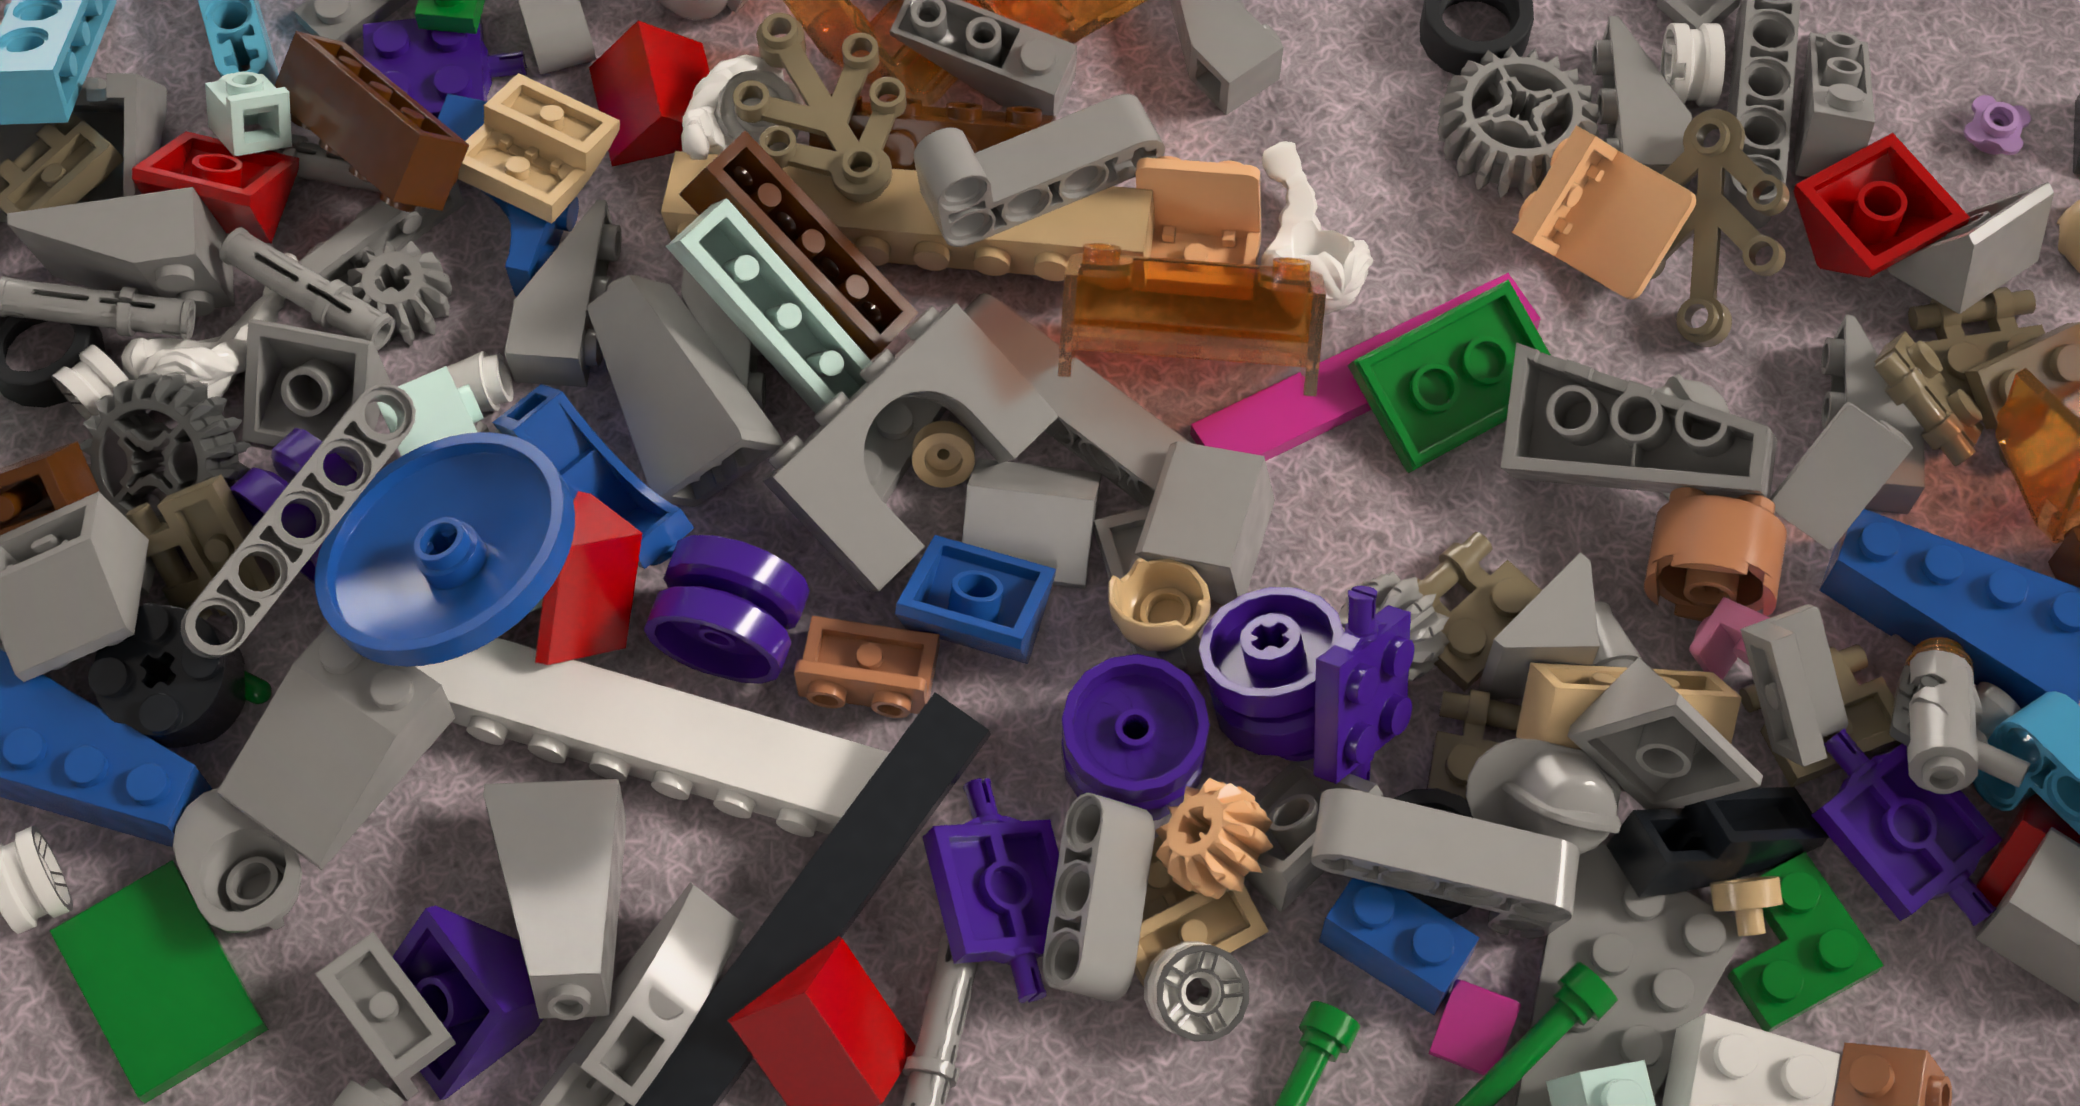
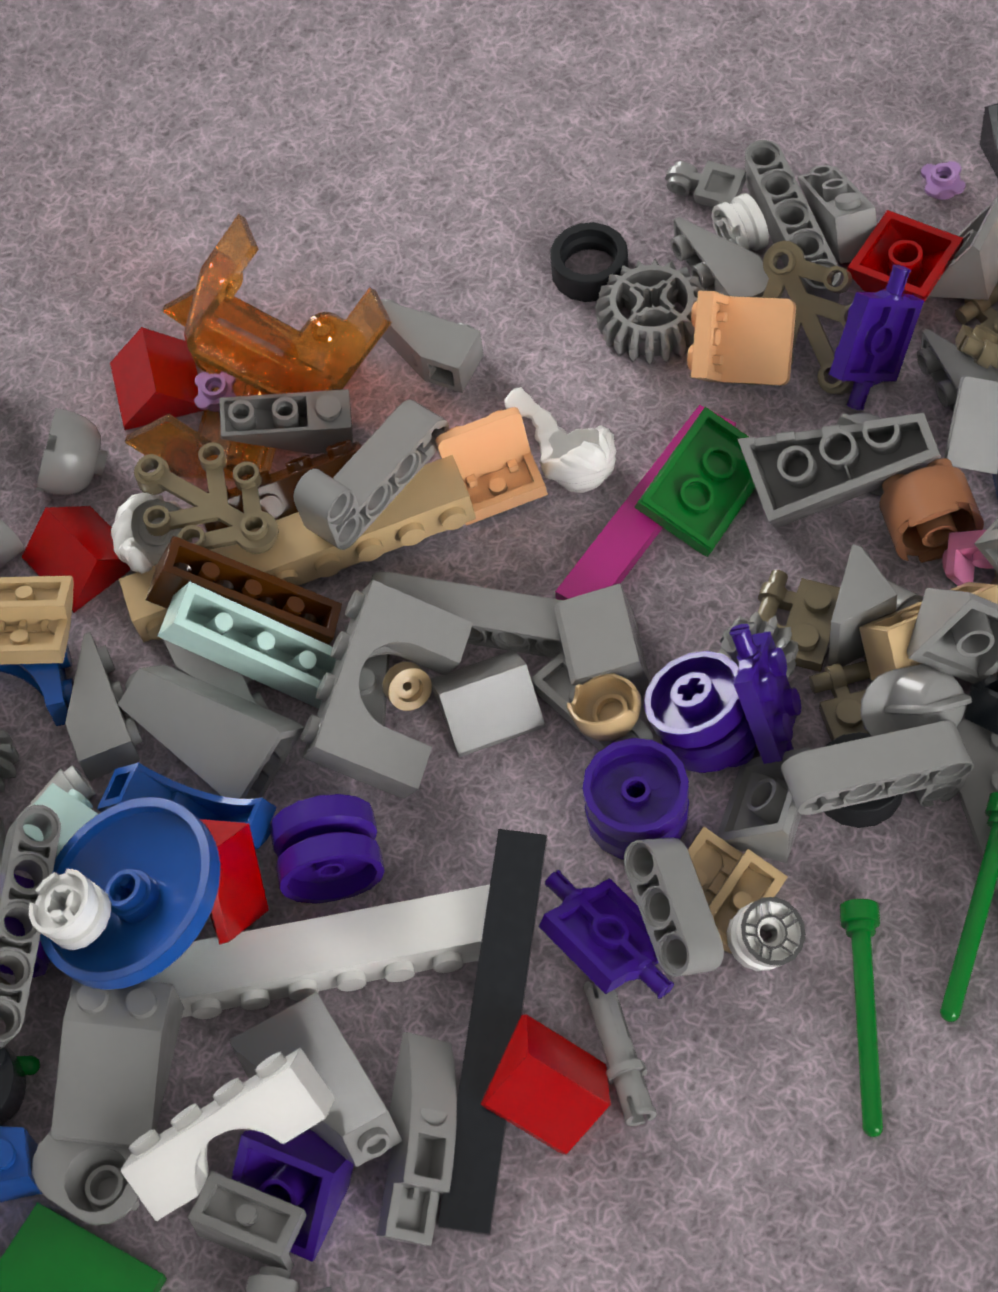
camera: 20 degrees left, 5 degrees down
nougat bracket [794,616,940,718] -> none
blue slope [895,535,1056,664] -> none
clear orange windscreen [1058,243,1326,396] -> none
light nougat gear [1155,778,1273,900] -> none
blue brick [1319,878,1480,1015] -> none
dark pink slope [1428,979,1521,1075] -> none
none -> white wheel [29,868,111,950]
none -> white arch [120,1048,336,1221]
none -> dark purple plate [829,264,924,411]

